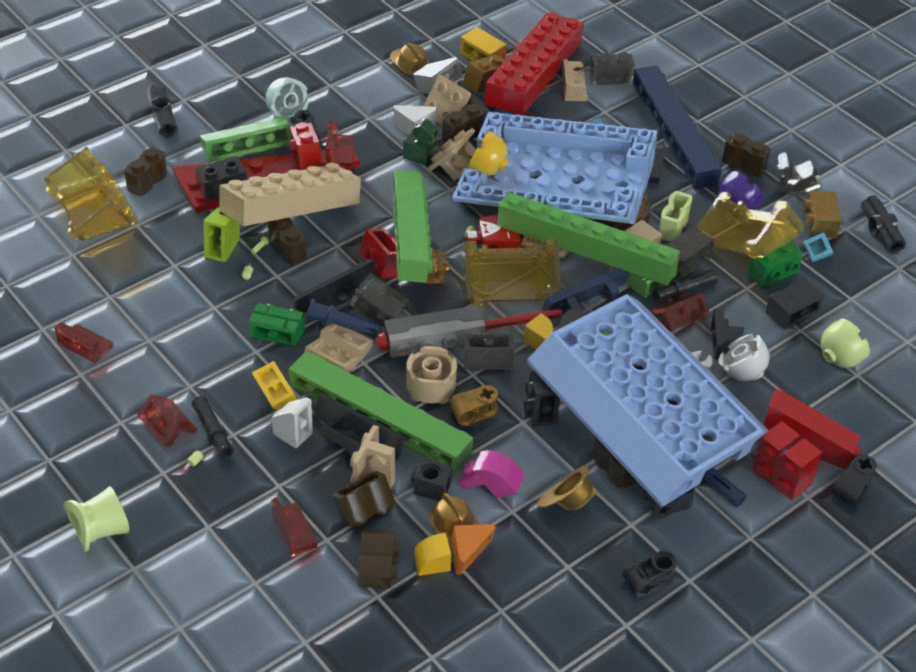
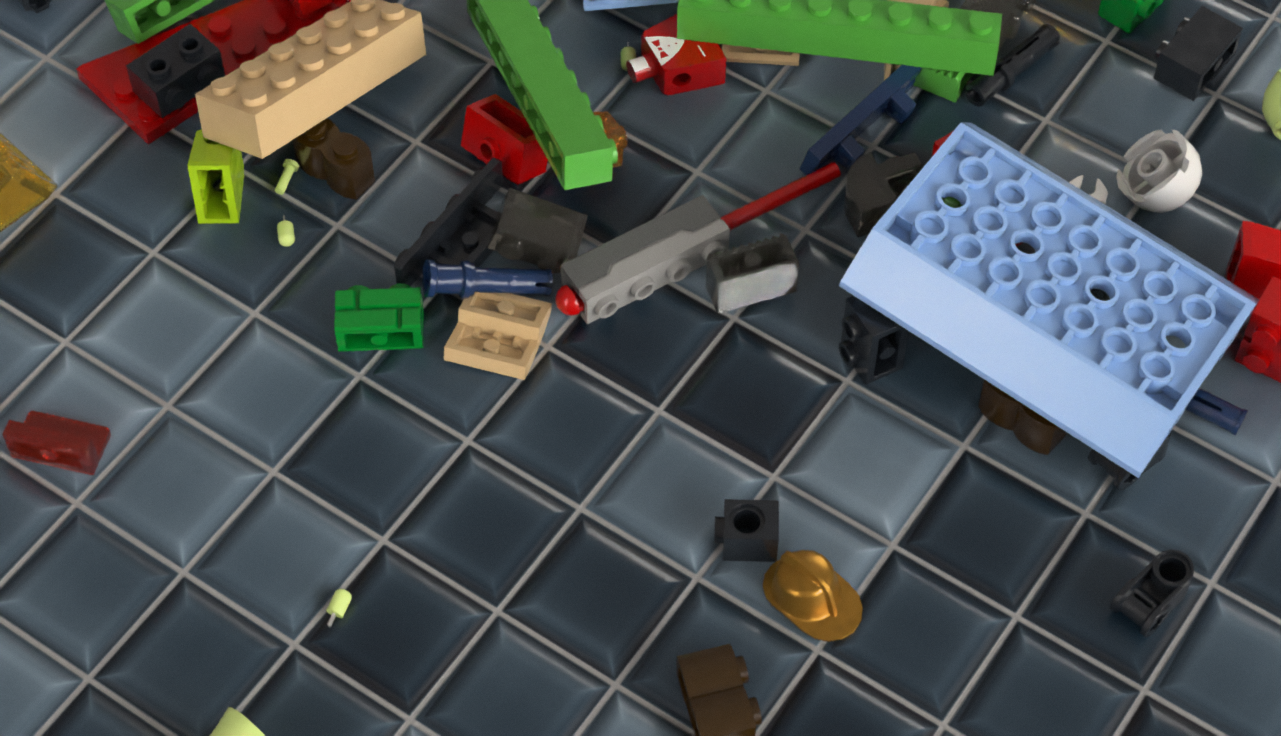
camera: 15 degrees left, 10 degrees up
dark brown brick [124,147,167,197] -> none
clear red panel [137,395,198,447] -> none
black pin [191,396,234,459] -> none
yellow hinge [252,361,297,411] -> none
clear red panel [271,497,318,557] -> none
white slope [272,398,313,448] -> none
bright green brick [289,351,473,474] -> none
black bracket [314,394,405,460] -> none
dark brown brick [332,471,395,527] -> none
tan bracket [350,425,395,489] -> none
tan brick [406,346,457,404] -> none
yellow brick [413,533,451,576] -> none
pearl gold piece [449,385,498,426] -> none
orange slope [450,524,496,576] -> none
dark pink brick [459,451,524,498] -> none
clear yellow windscreen [462,239,562,305] -> none
yellow brick [524,313,553,350] -> none
pearl gold piece [537,465,597,510] -> none
clear red panel [651,292,710,331] -> none
black slope [711,308,744,360] -> none

